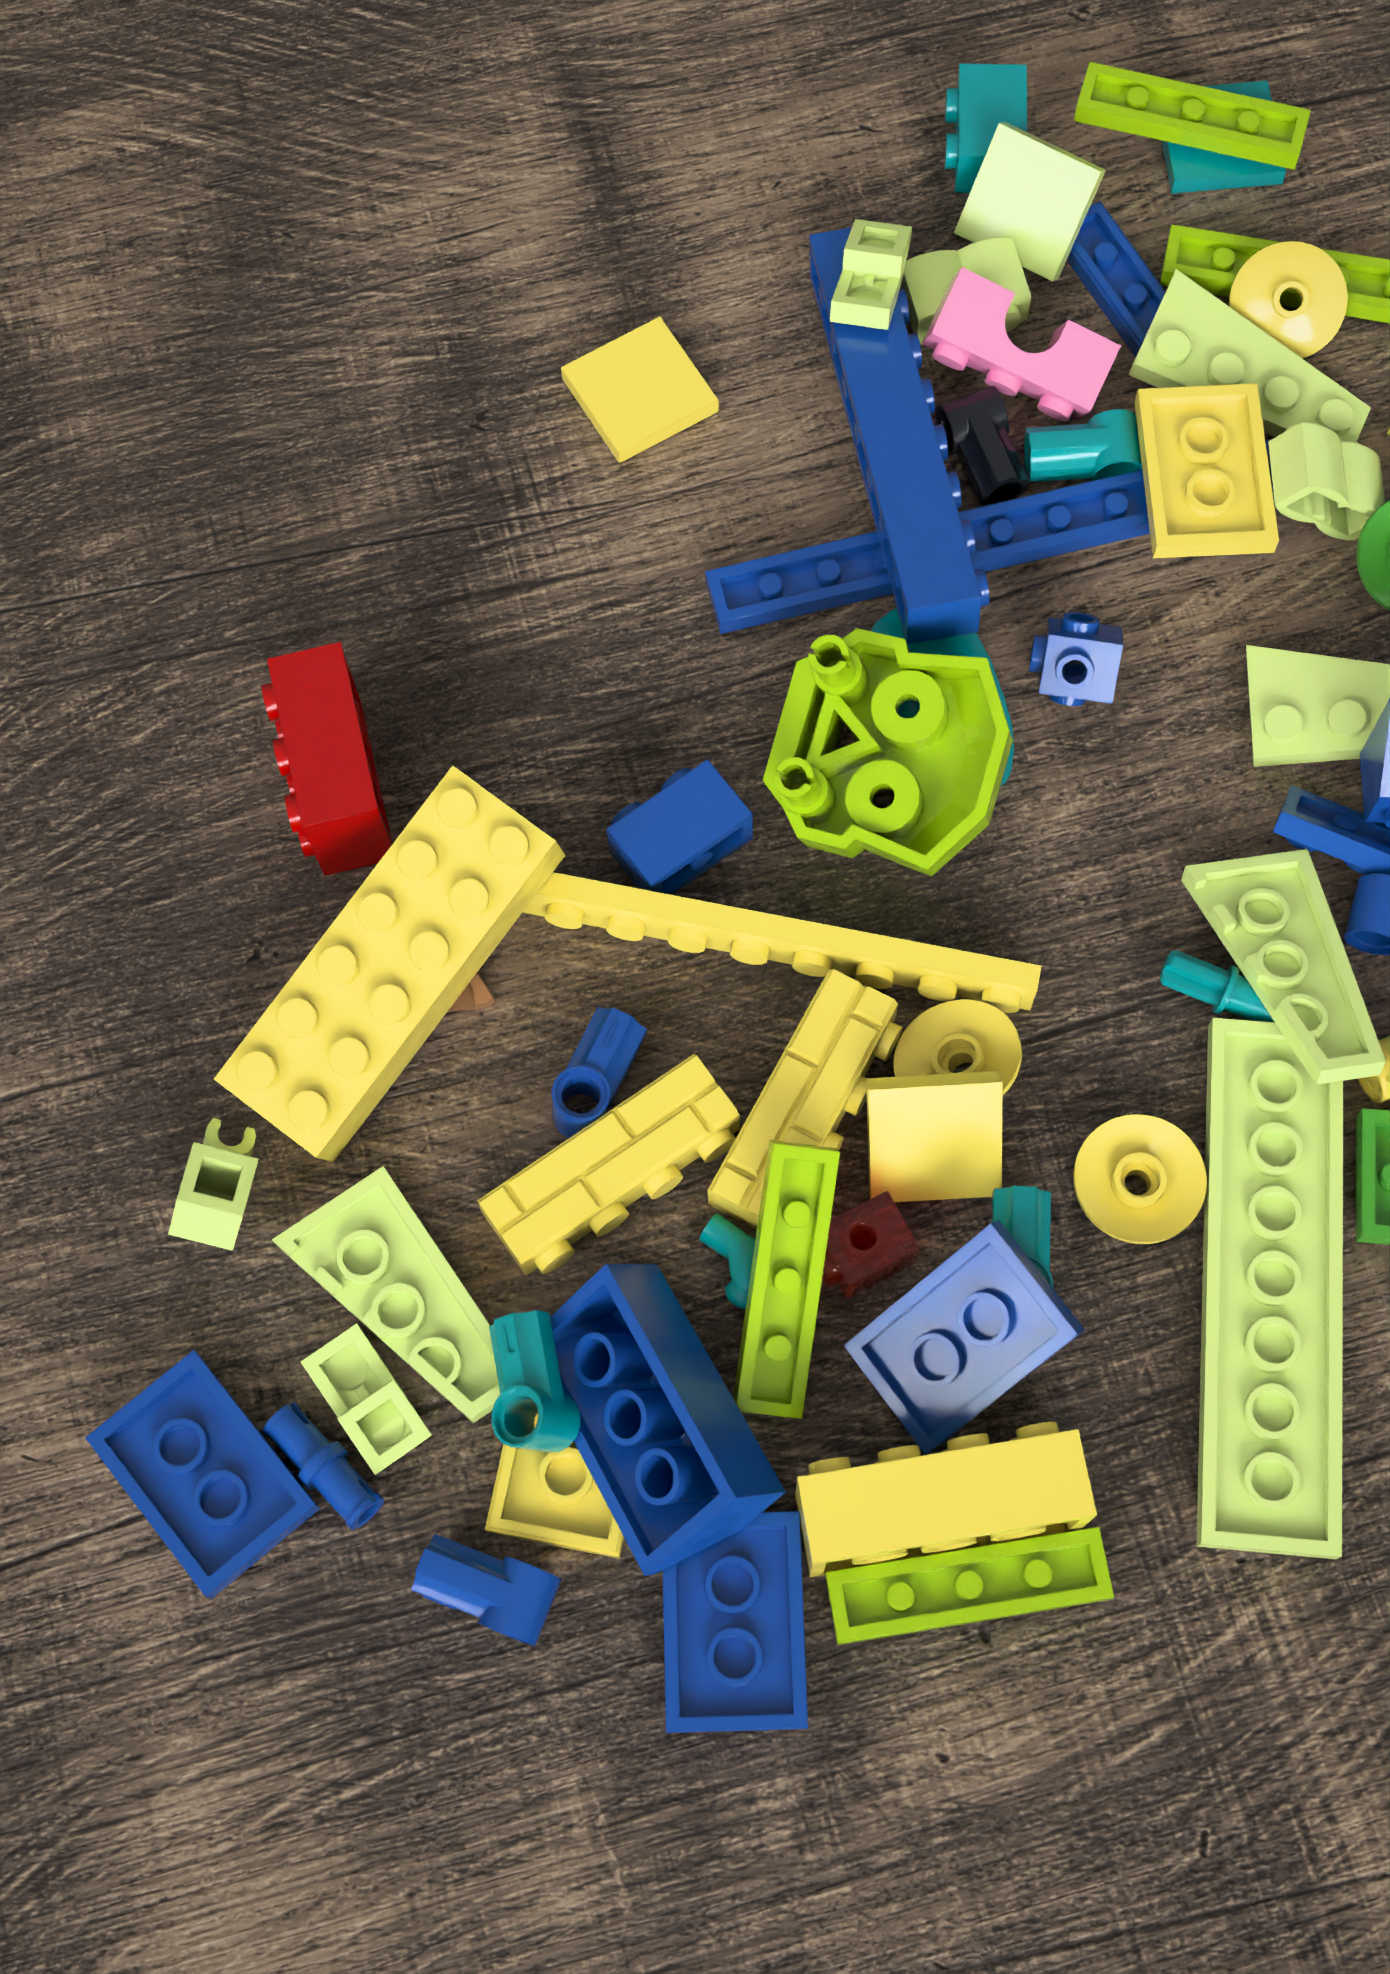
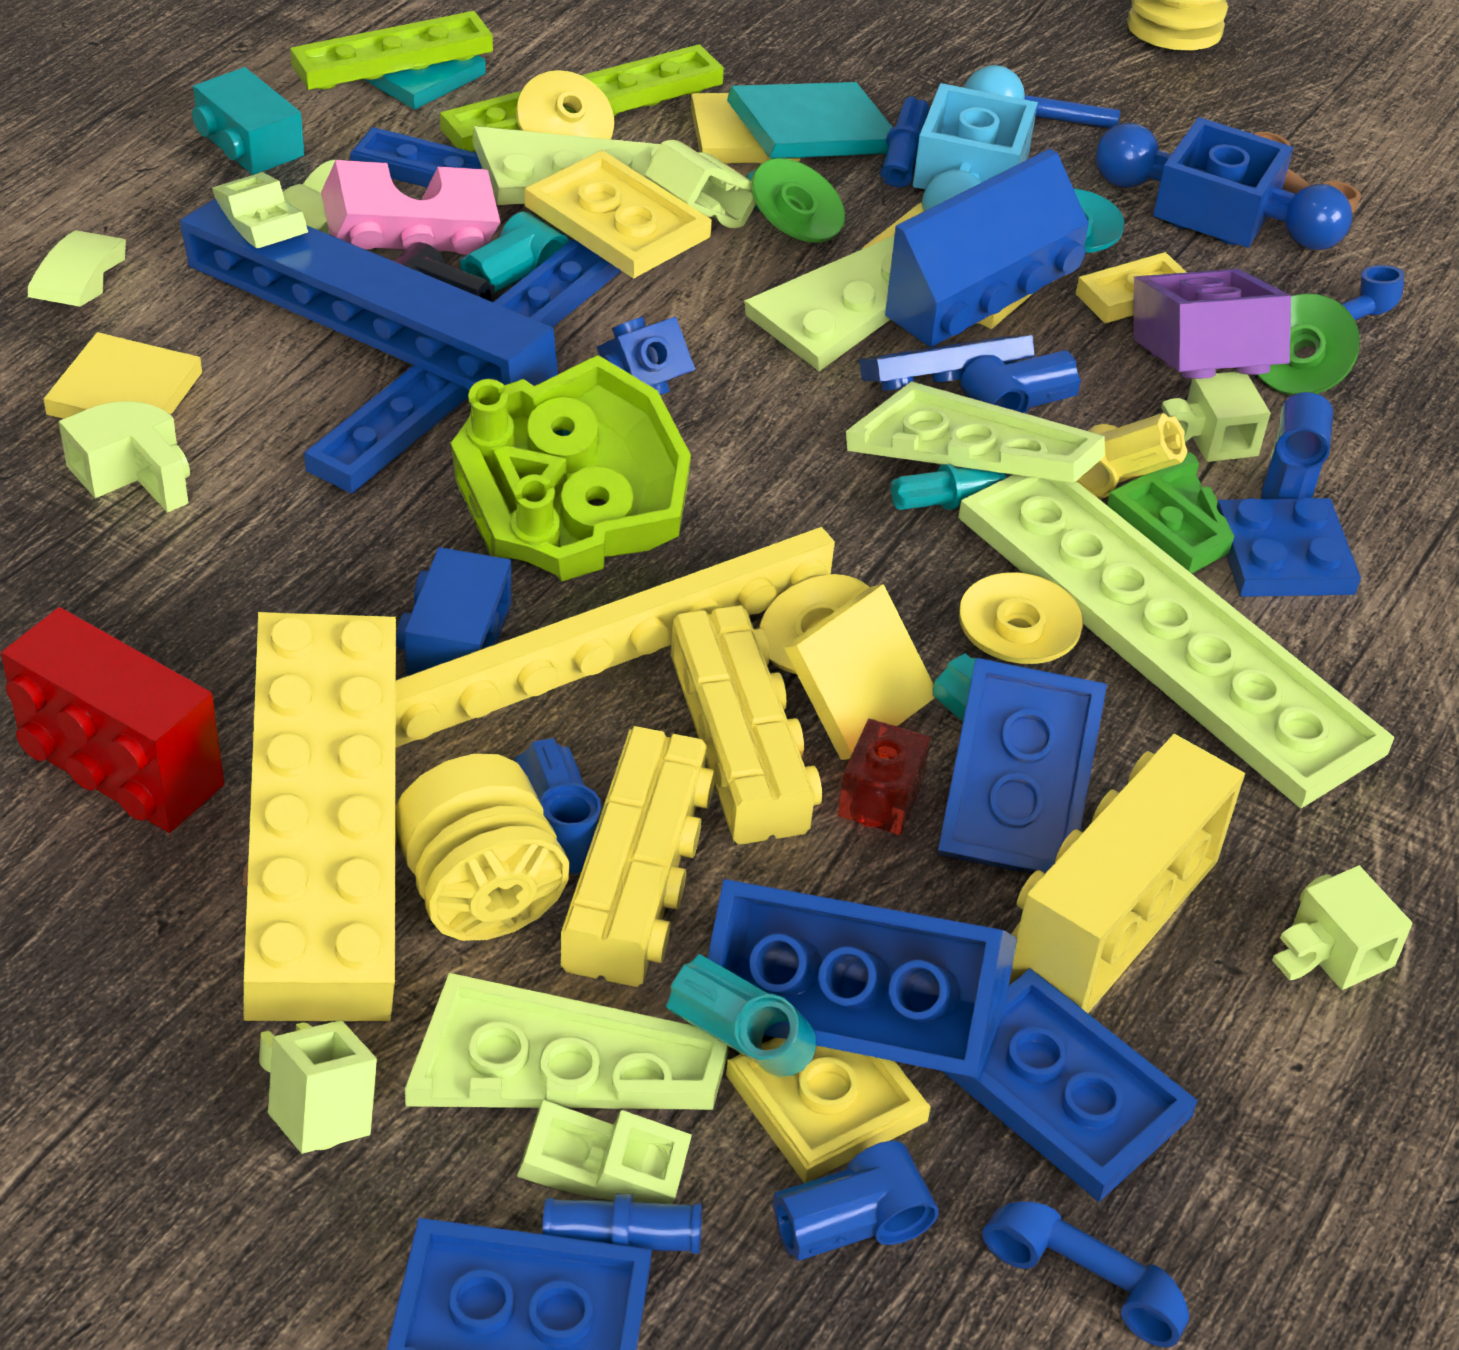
camera: 50 degrees left, 25 degrees down
teal arm [699,1213,755,1309] -> none
lime plate [733,1140,840,1419] -> none
lime plate [825,1527,1114,1645] -> none
yellowish green tile [954,122,1106,282] -> none
none -> yellowish green slope [28,230,126,307]
none -> yellowish green brick [59,401,190,513]
none -> light yellow wheel [395,754,569,941]
none -> blue bar [982,1202,1189,1347]
none -> yellowish green brick [1272,865,1413,990]

